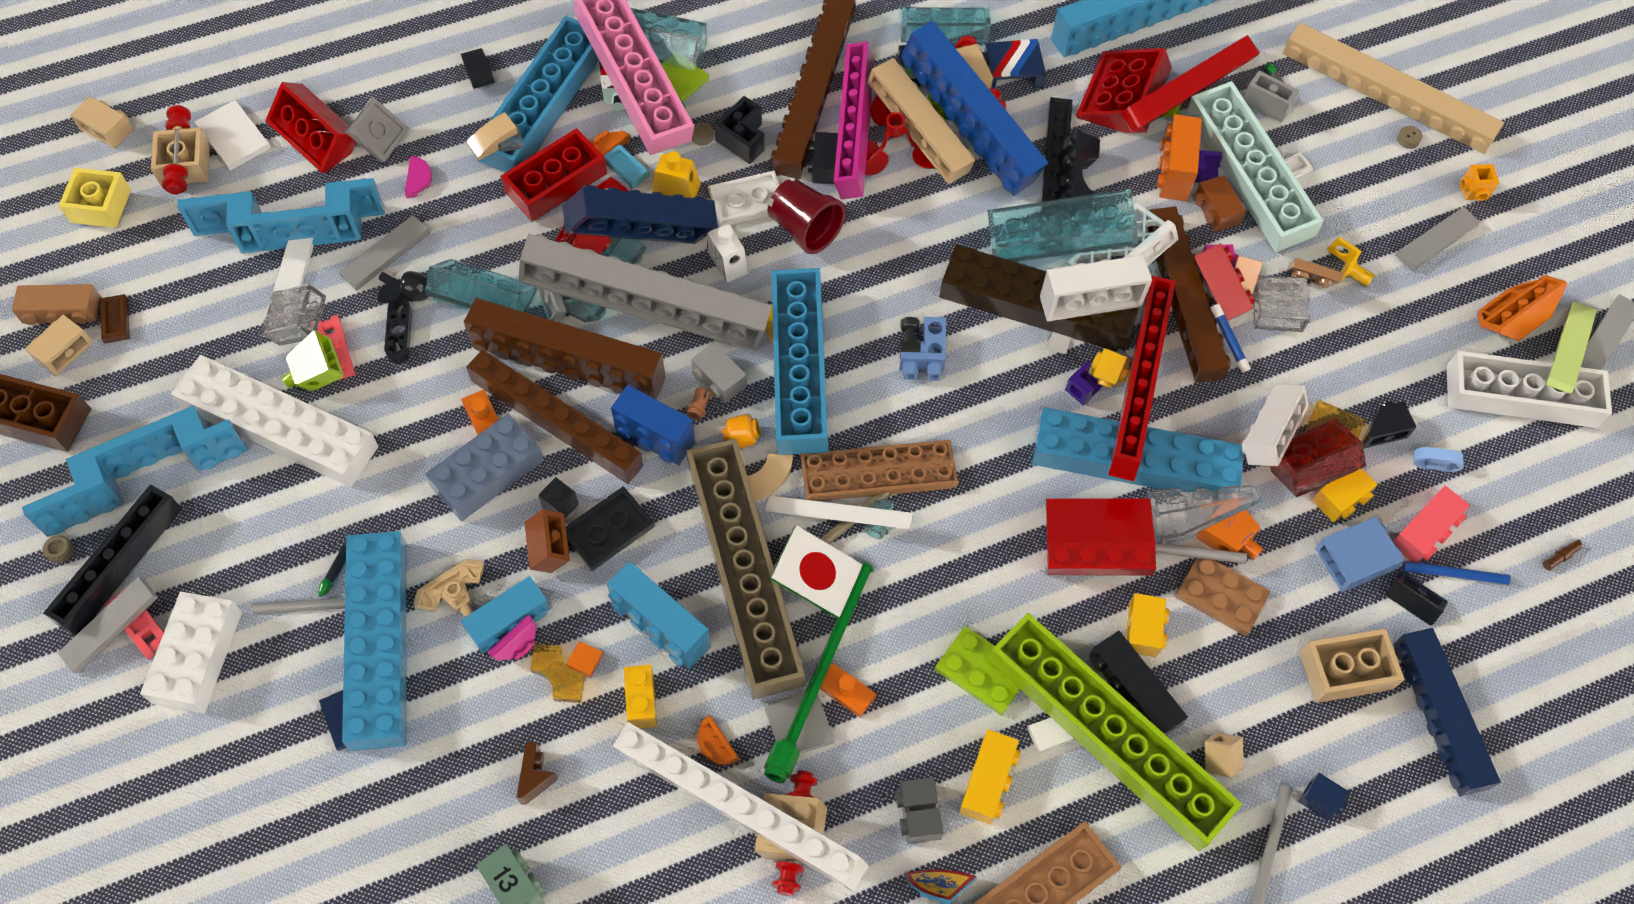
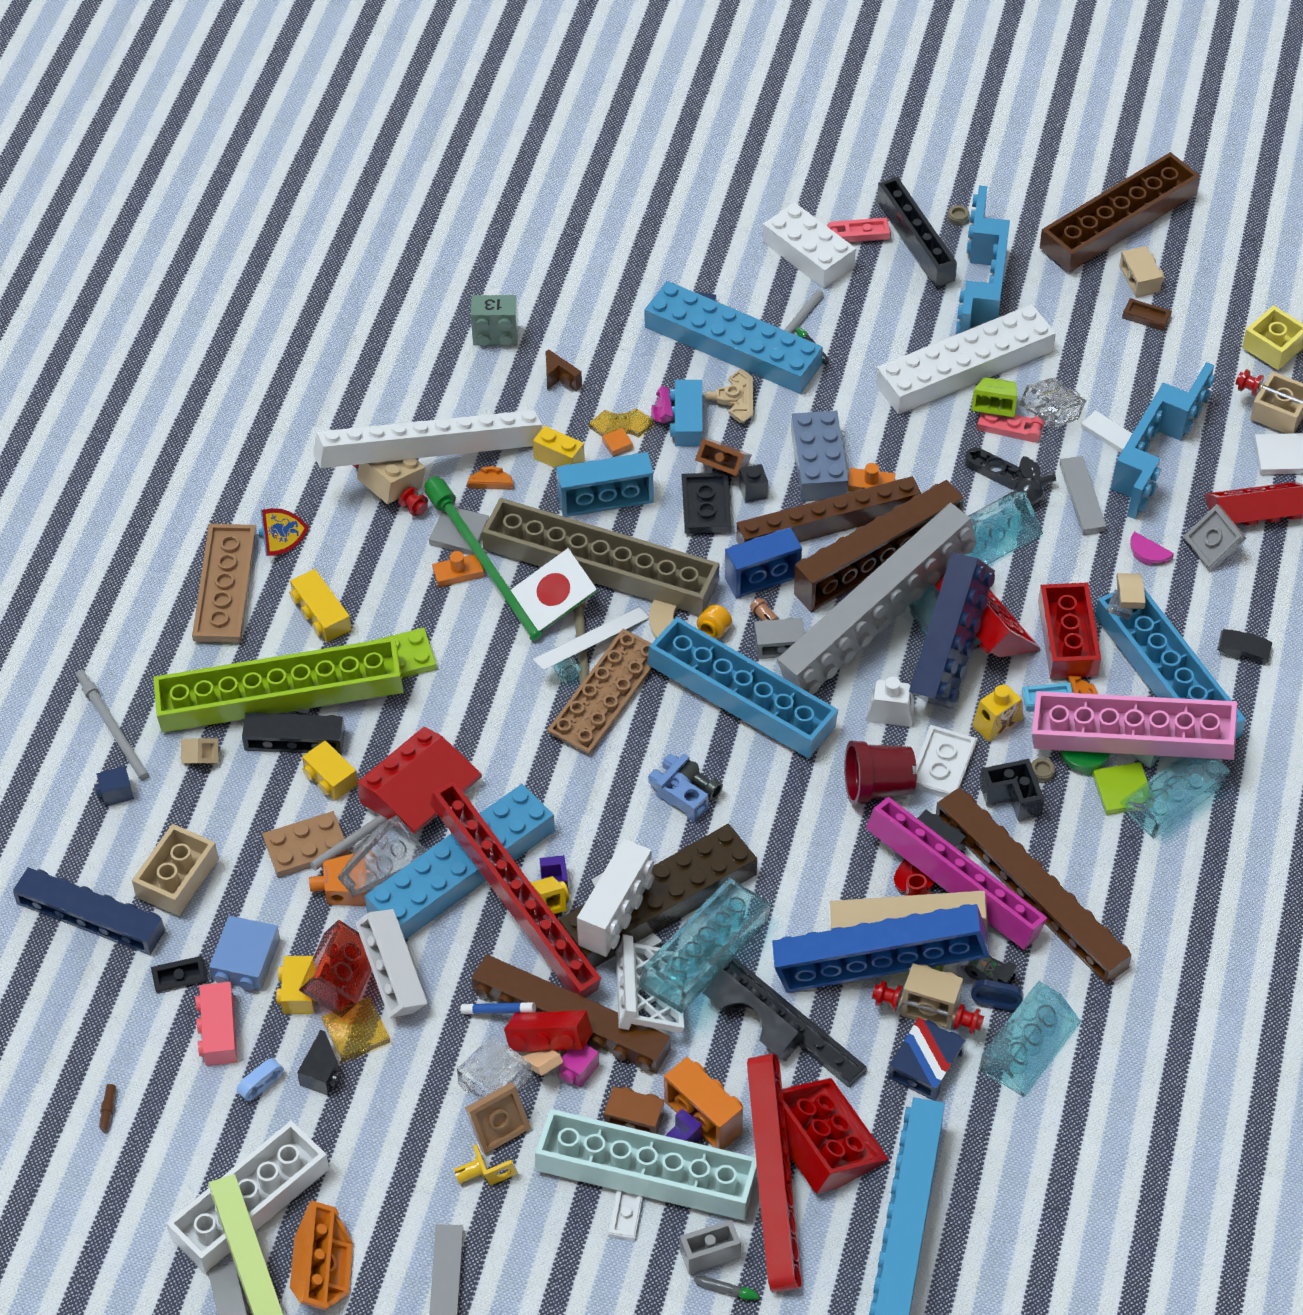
camera: 130 degrees right, 10 degrees down
medium nougat brick [12,284,101,325] -> none
light grey tile [58,577,158,673] -> none
dark grey piece [895,777,944,844] -> none
blue bar [1402,561,1511,585] -> none

